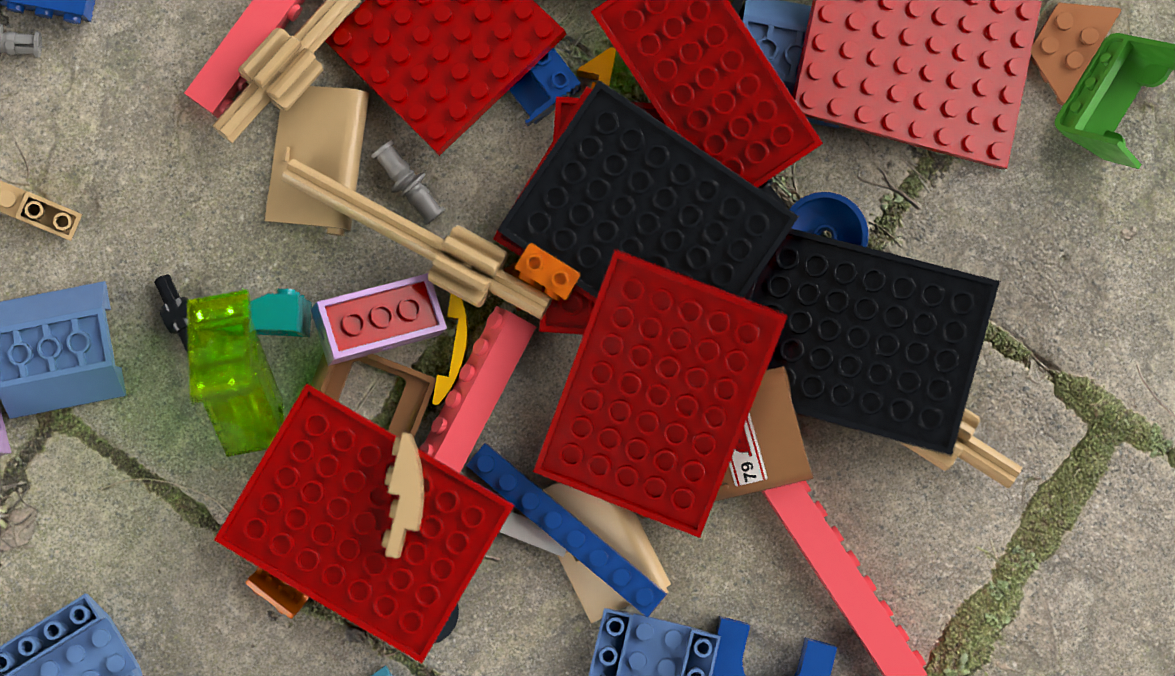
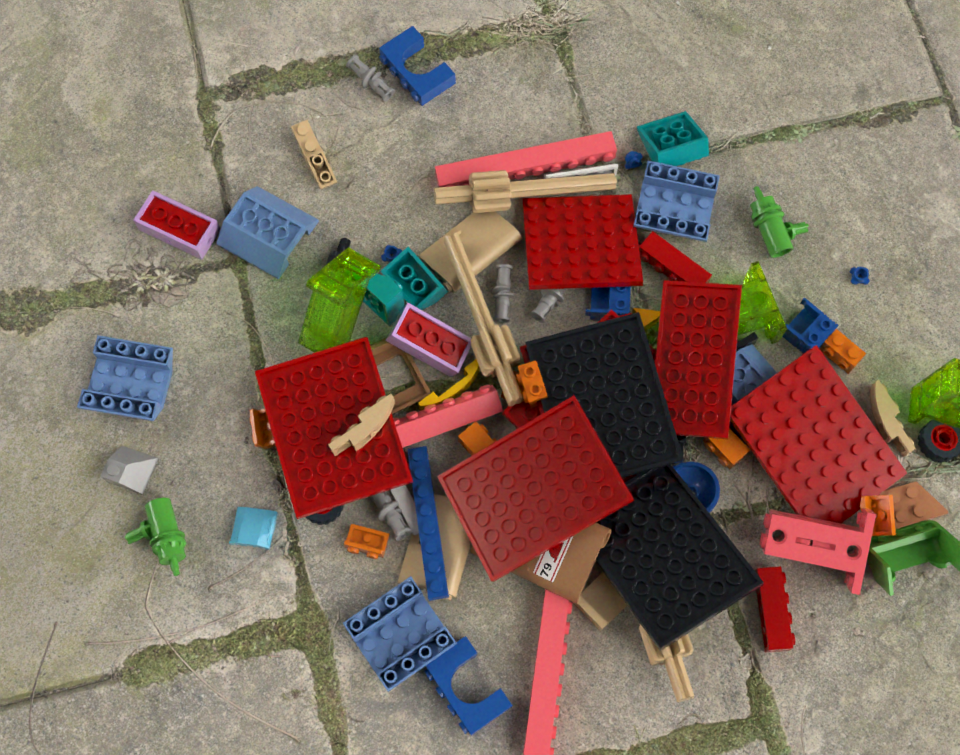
camera: 45 degrees right, 15 degrees down
none -> orange bracket [343,524,390,559]
none -> light grey piece [372,492,412,541]
none -> blue plate [381,245,402,262]
none -> teal slope [381,246,448,310]
none -> orange brick [458,421,497,456]
none -> light grey piece [530,289,566,323]
none -> tan panel [572,572,627,632]
none -> orange brick [703,428,750,470]
none -> red brick [755,566,796,653]
none -> coral brick [759,508,876,595]
none -> orange bracket [860,495,896,536]

